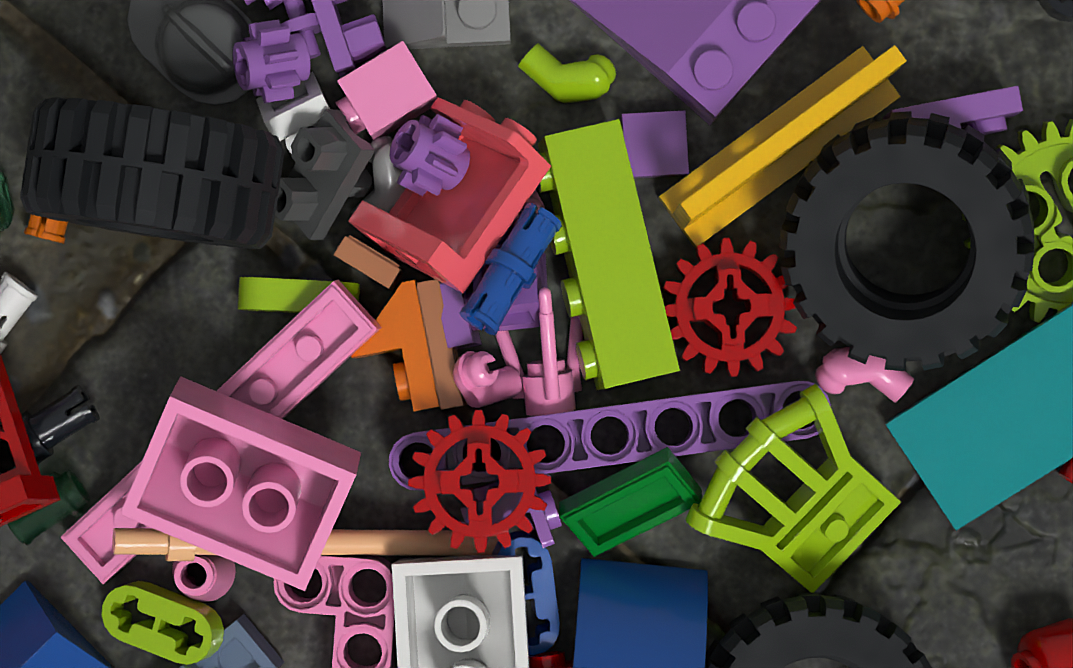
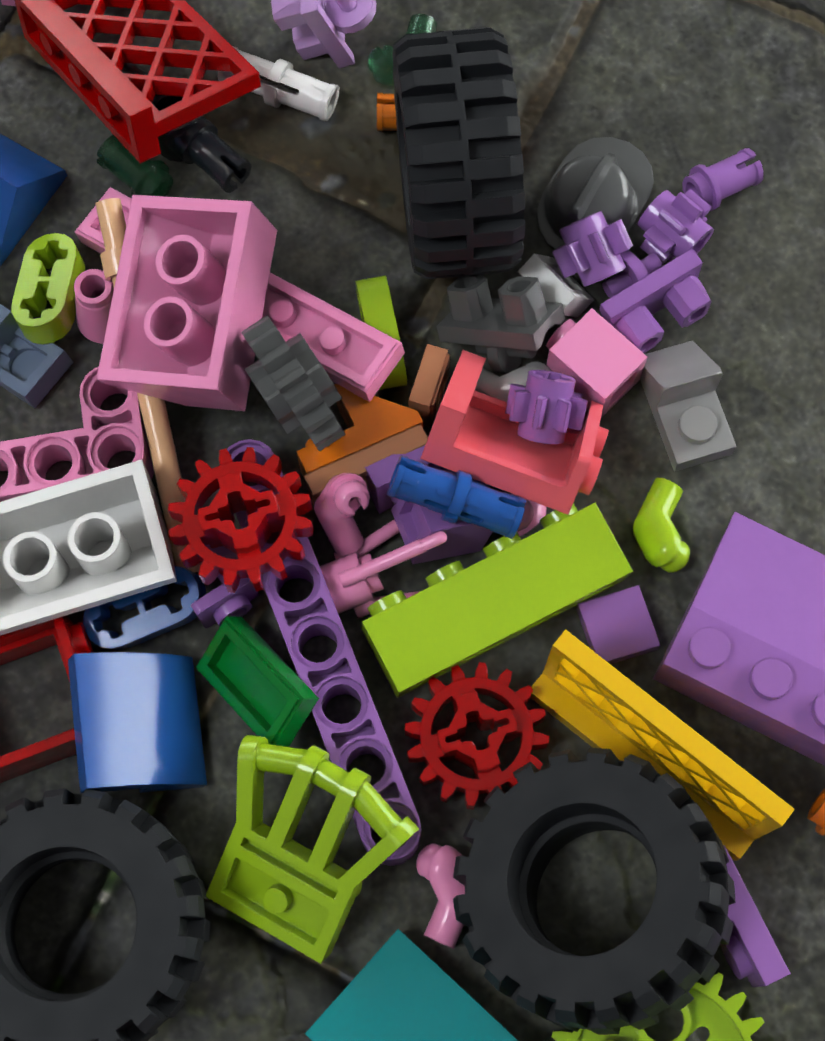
camera: 75 degrees right, 15 degrees down
none -> dark grey gear [241,315,345,452]

